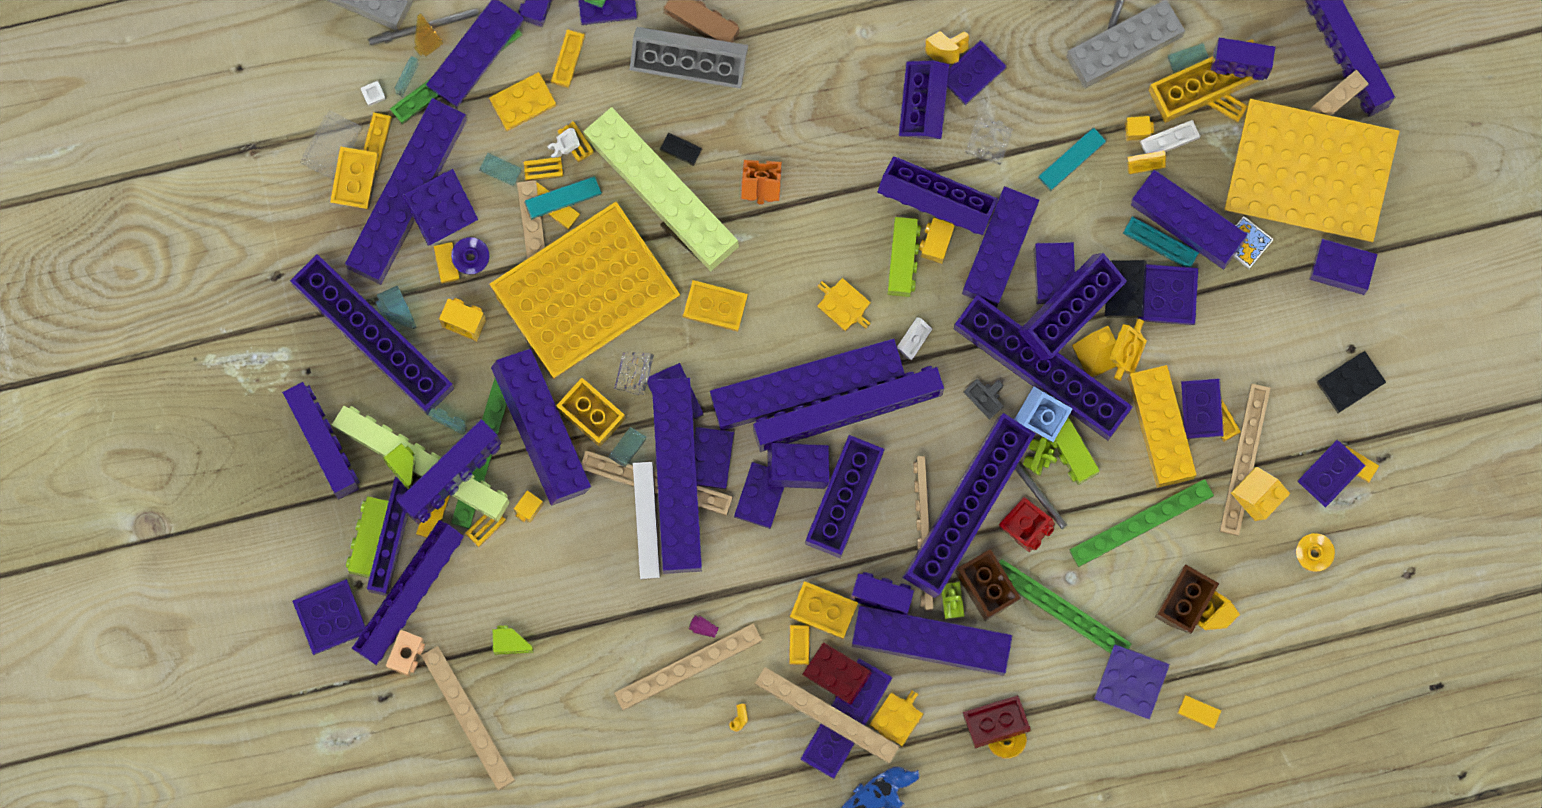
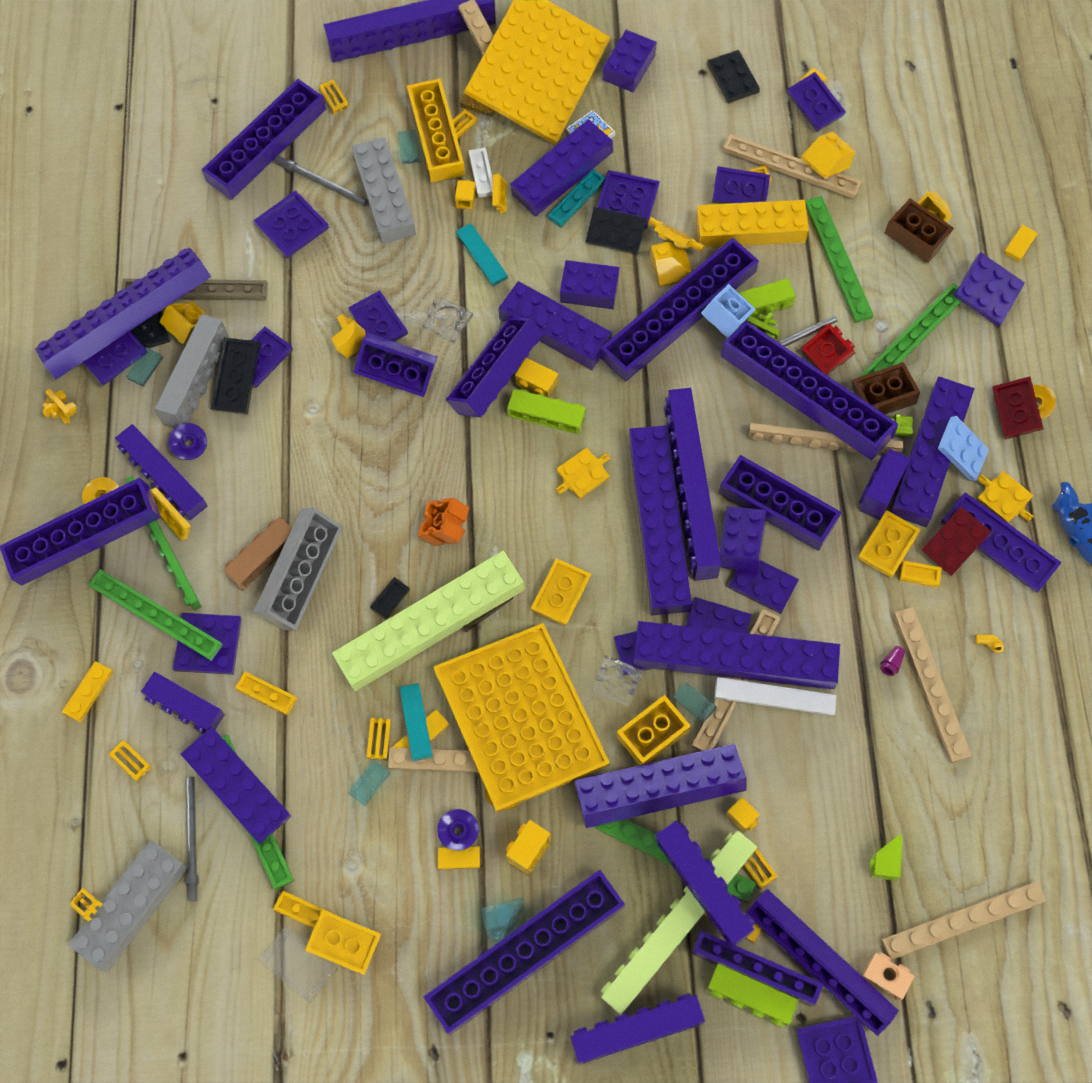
camera: 75 degrees left, 10 degrees down
dark purple brick [345,98,467,285] -> none
white plate [361,81,386,107] -> none
lime slope [383,443,415,490] -> none
clear light blue tile [395,56,419,97] -> none
dark purple plate [402,169,478,246] -> none
clear yellow slope [413,13,444,57] -> none
clear light blue plate [428,408,467,435] -> none
yellow plate [489,72,557,131] -> none
white plate [548,128,580,158] -> none
yellow tile [558,121,594,163] -> none
tan plate [755,667,900,764] -> none
white plate [897,317,932,360] -> none
dark grey hinge [963,379,1004,420] -> none
dark purple brick [1018,253,1127,360] -> none
dark purple brick [1211,37,1275,80] -> none
yellow dish [1296,533,1335,572] -> none
none -> light blue plate [938,416,989,481]

